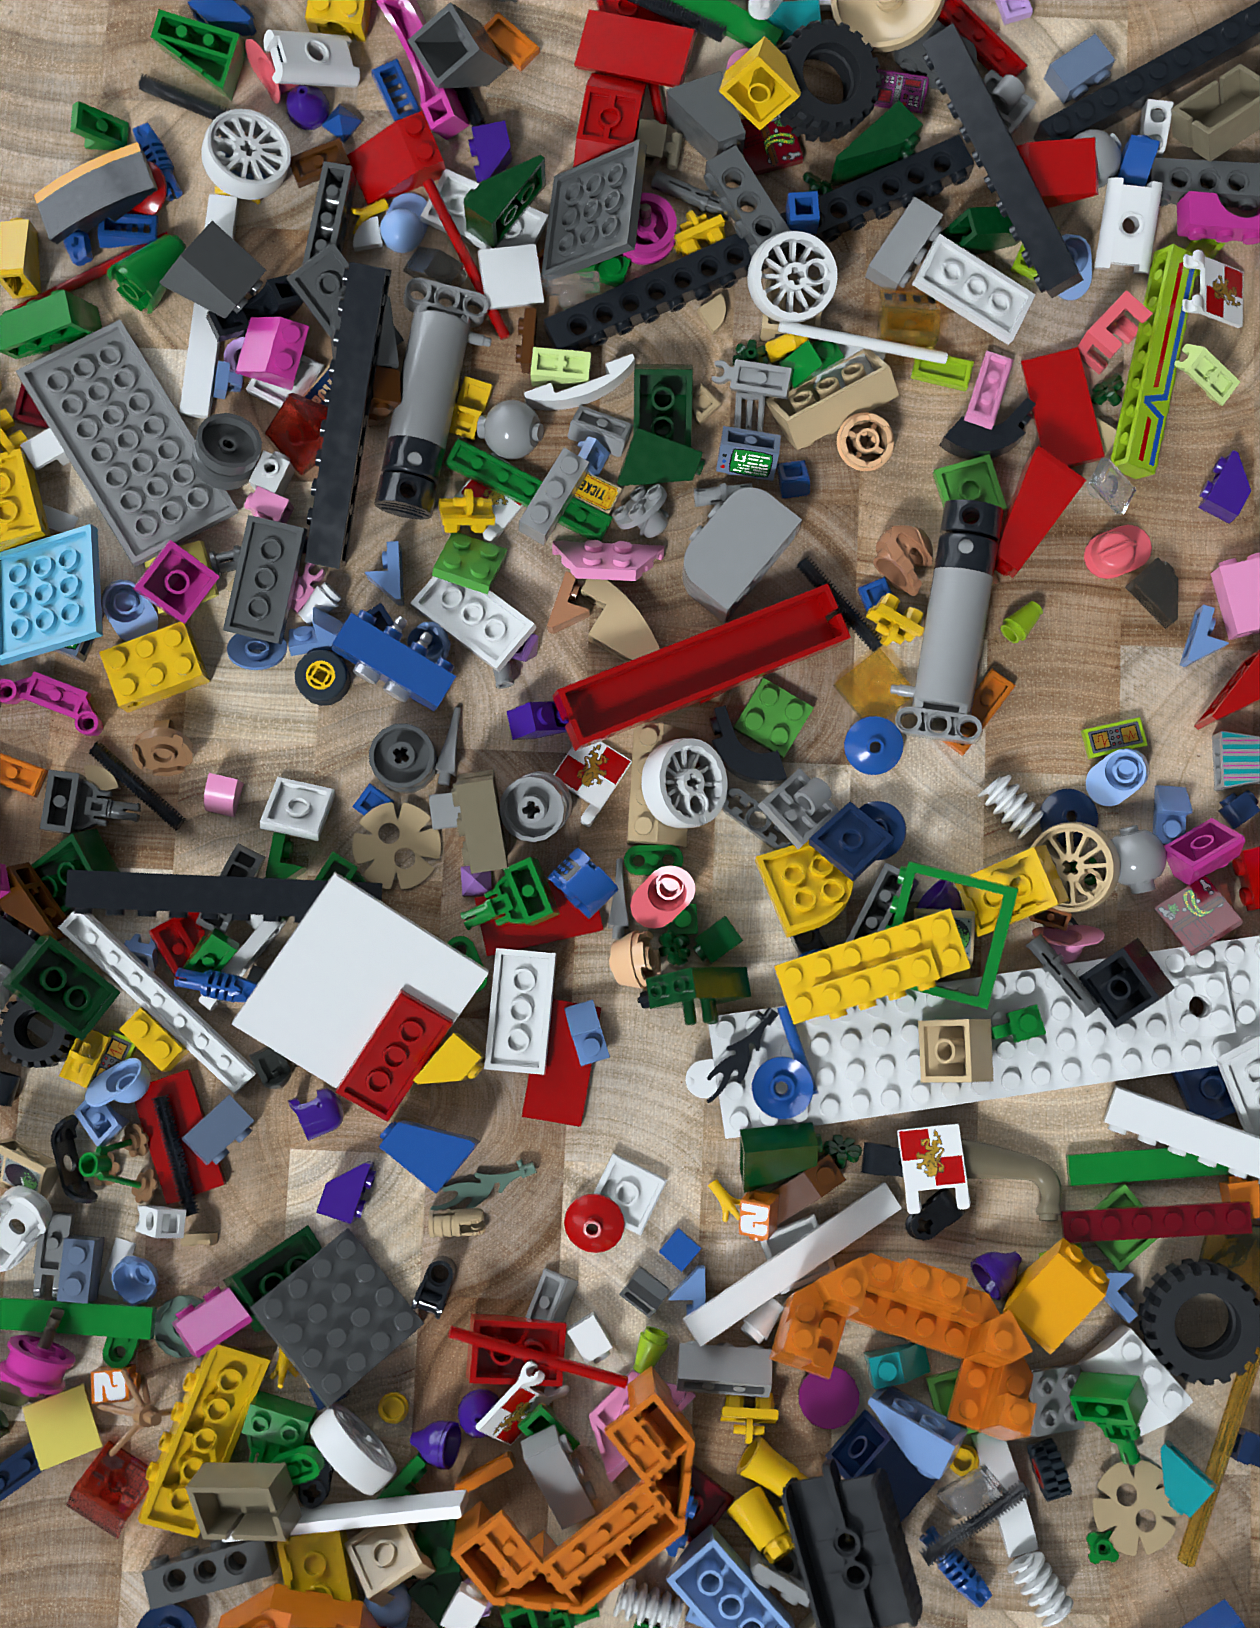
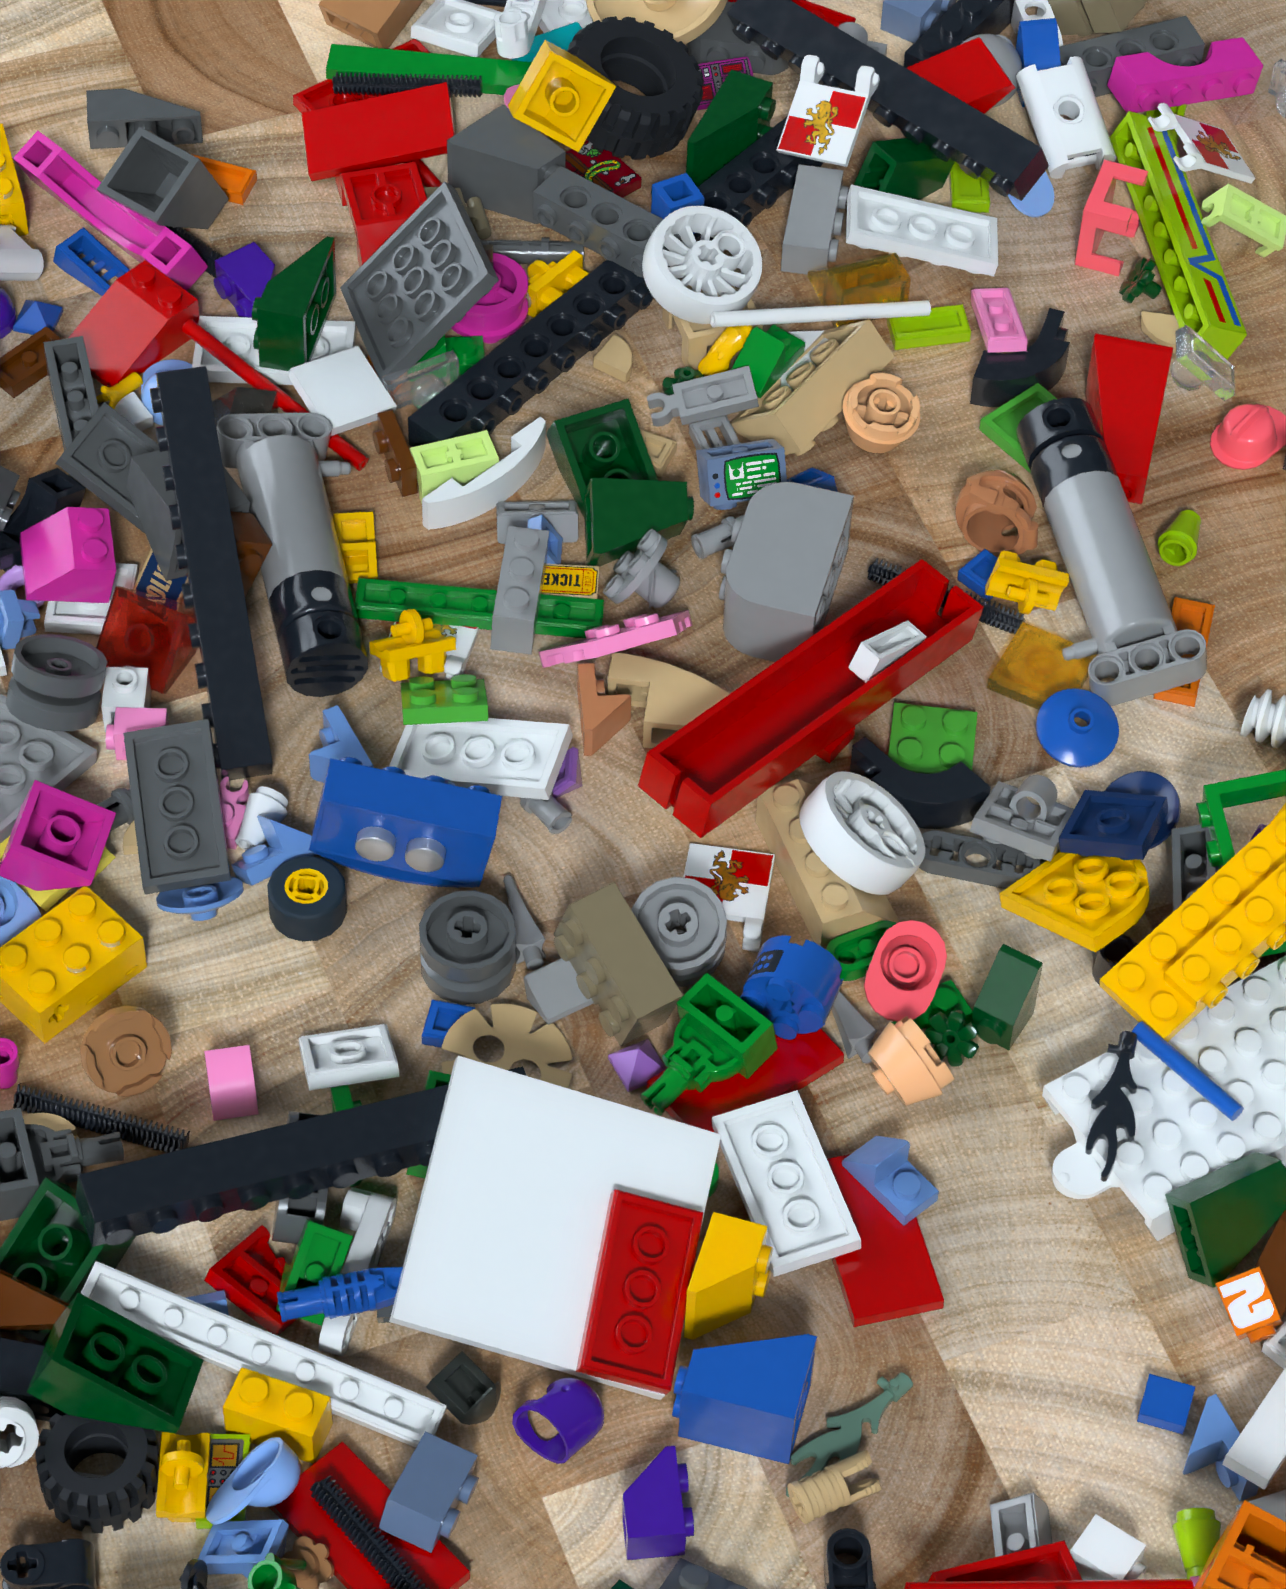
camera: 25 degrees left, 30 degrees down
light grey brick [477,400,544,459] -> none
dark purple slope [507,701,569,740] -> none
red dish [564,1194,625,1253] -> none
white tile [593,1153,667,1236] -> none
dark grey piece [619,1265,670,1318] -> none
dark green piece [637,967,751,1025] -> none
yellow bar [708,1179,741,1222] -> none
blue dish [751,1057,814,1119] -> none
red tile [1020,347,1105,468] -> none
none -> flag [776,55,880,167]
none -> white piece [848,620,927,683]

